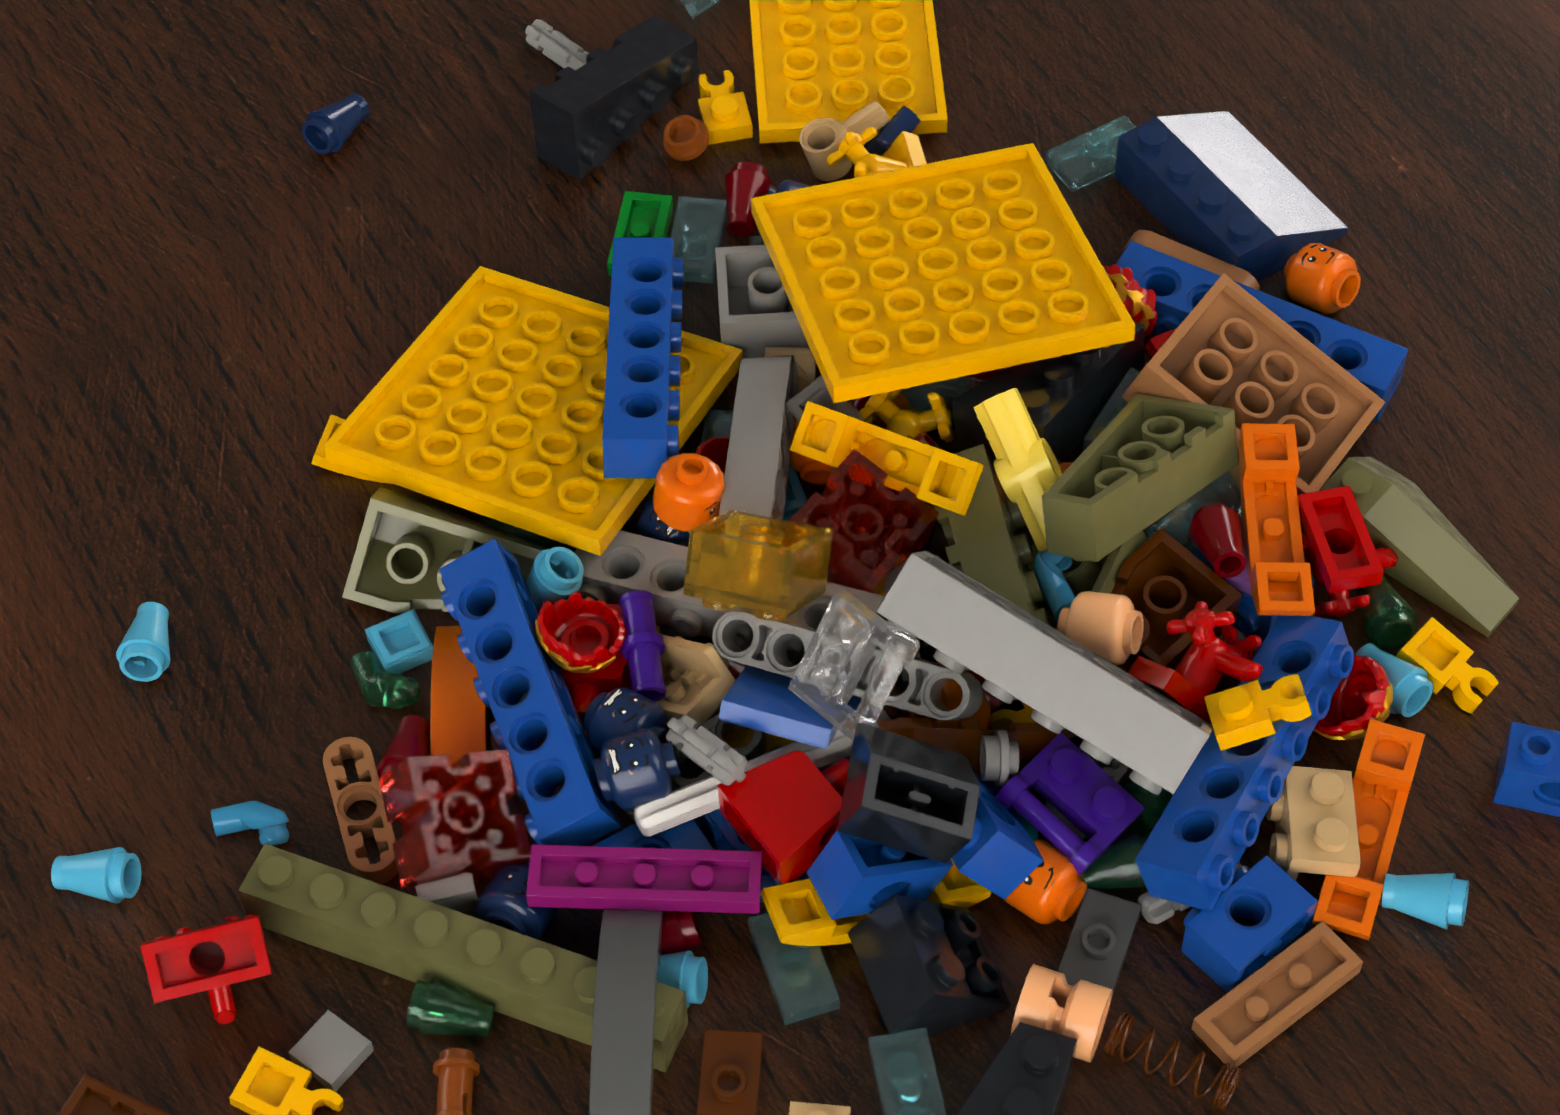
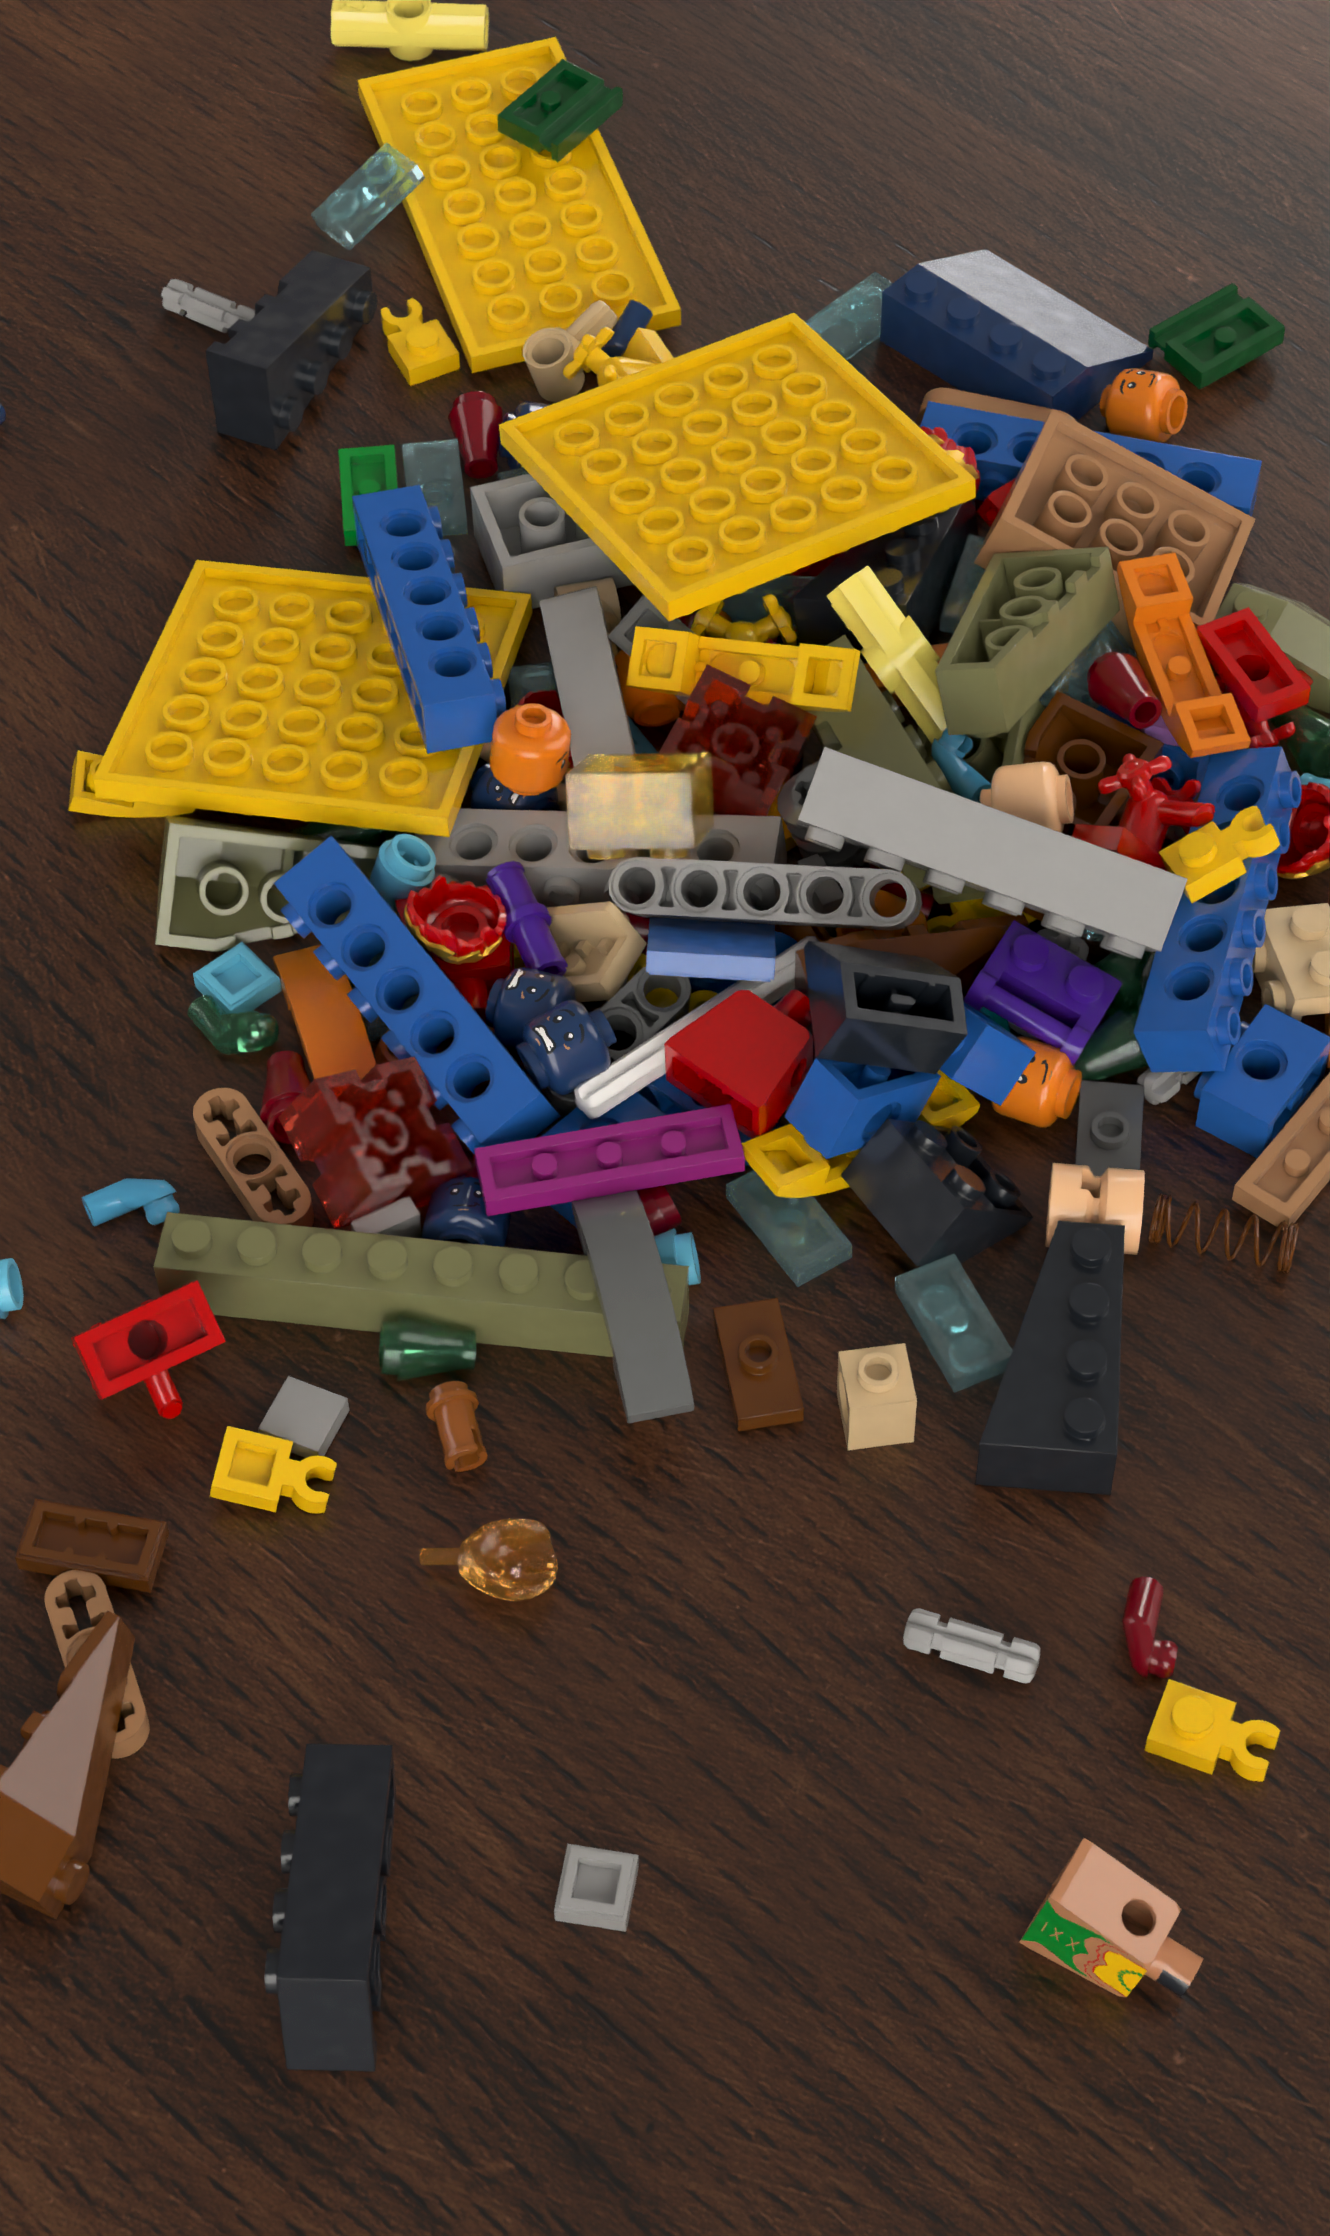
camera: 15 degrees left, 0 degrees up
dark orange plate [663,115,710,161] -> none
light grey axle [666,715,748,786] -> none
clear plate [788,592,920,740] -> none
light grey plate [979,730,1019,787] -> none
none -> dark green plate [1148,283,1285,389]

